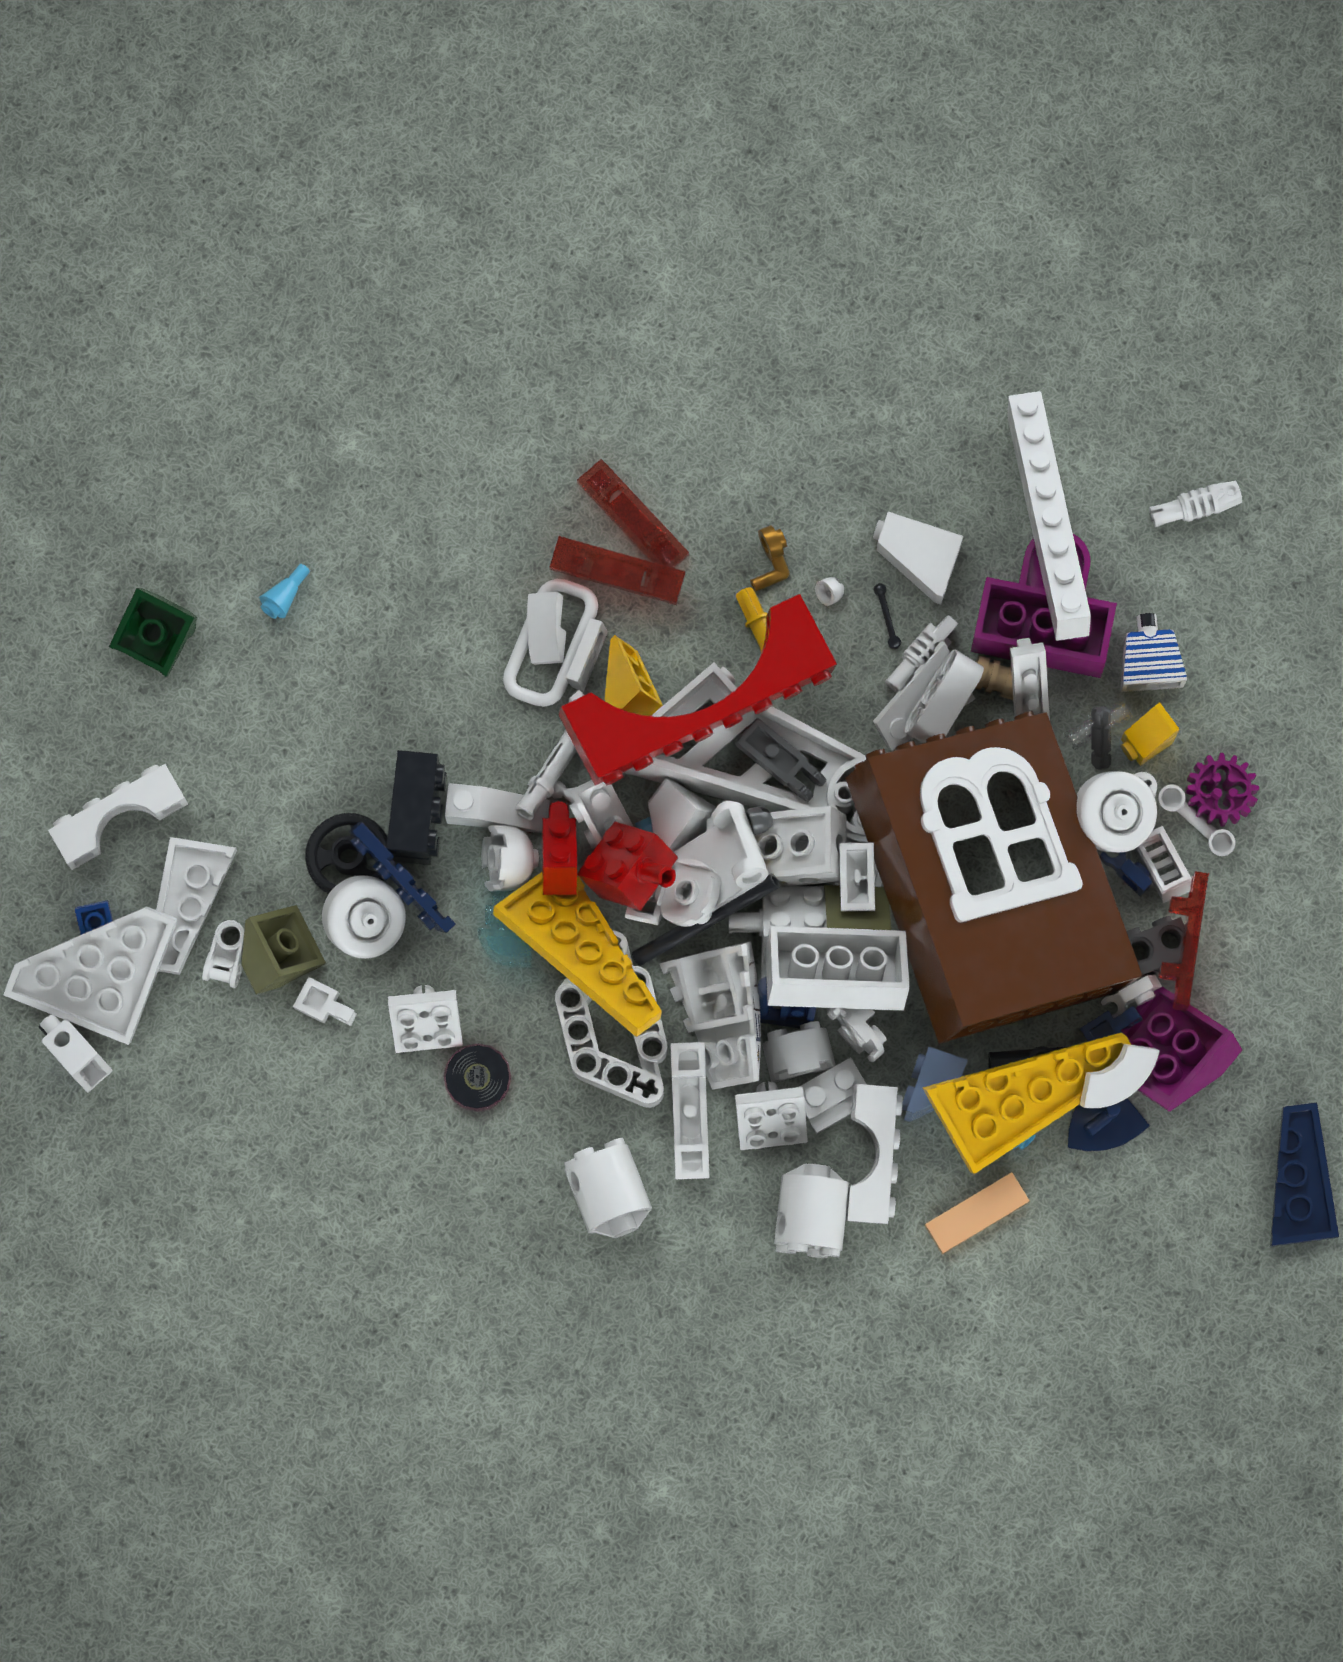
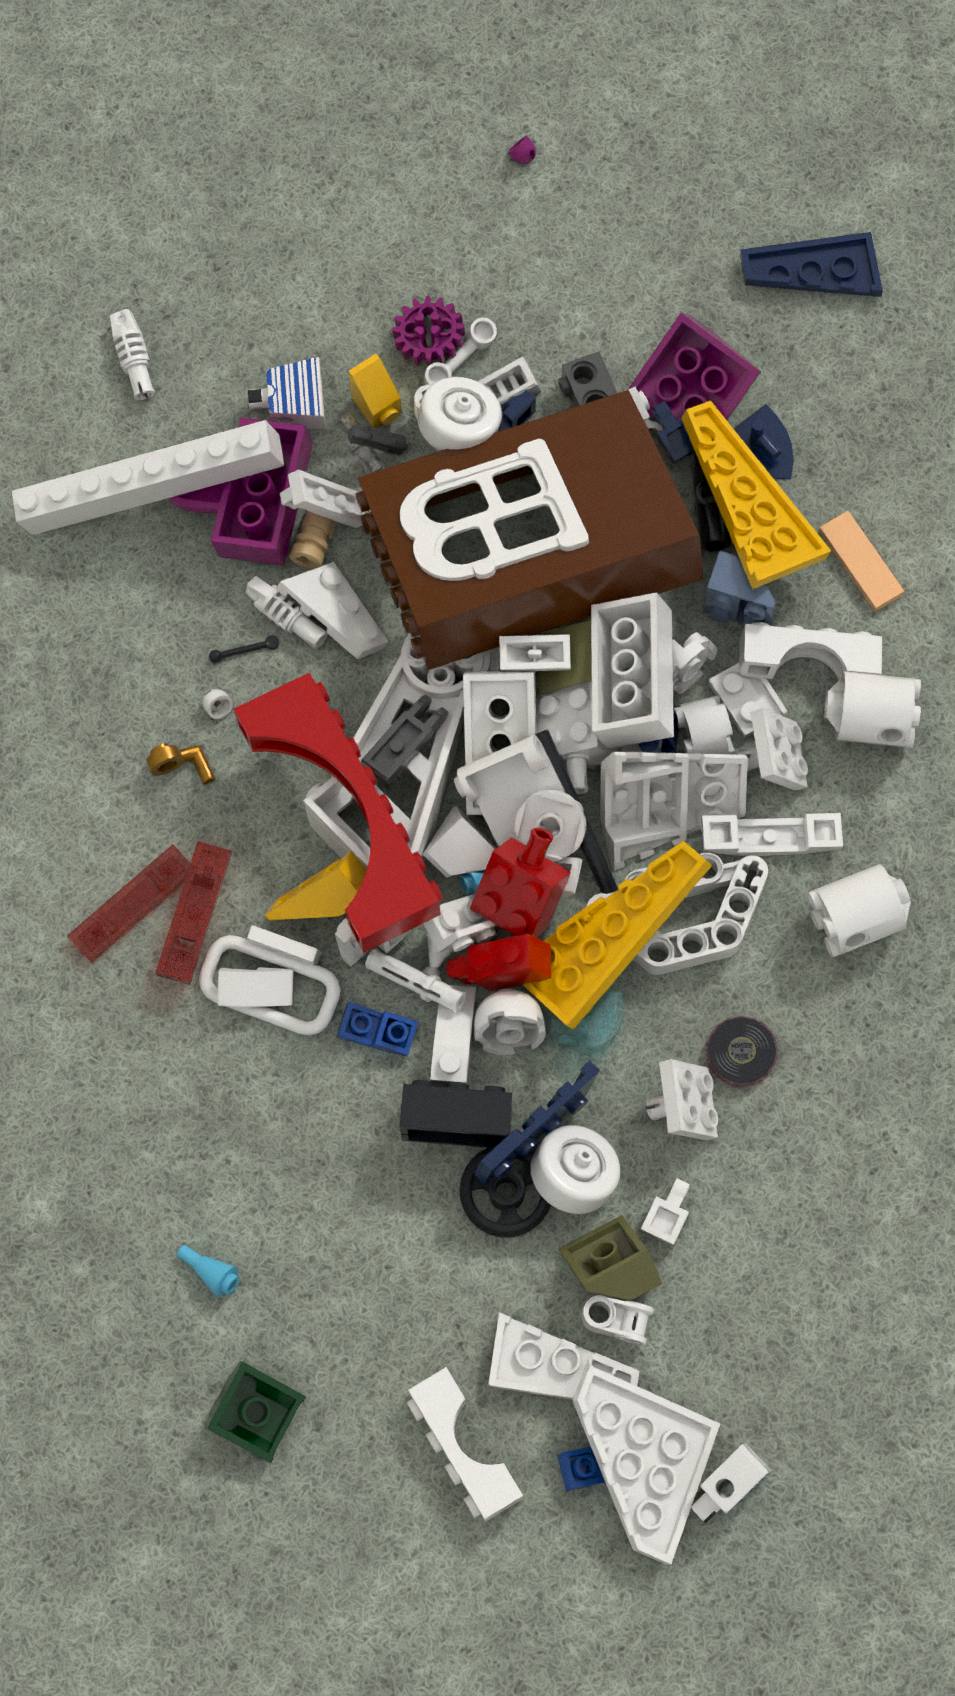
camera: 90 degrees left, 5 degrees down
yellow axle [736,587,767,652] -> none
dark grey hinge [746,807,773,835] -> none
white slope [873,512,963,605] -> none
white beam [904,650,984,743] -> none
white tile [1080,1044,1160,1108] -> none
clear red hinge [1158,871,1209,1011] -> none
none -> blue slope [336,1002,418,1056]

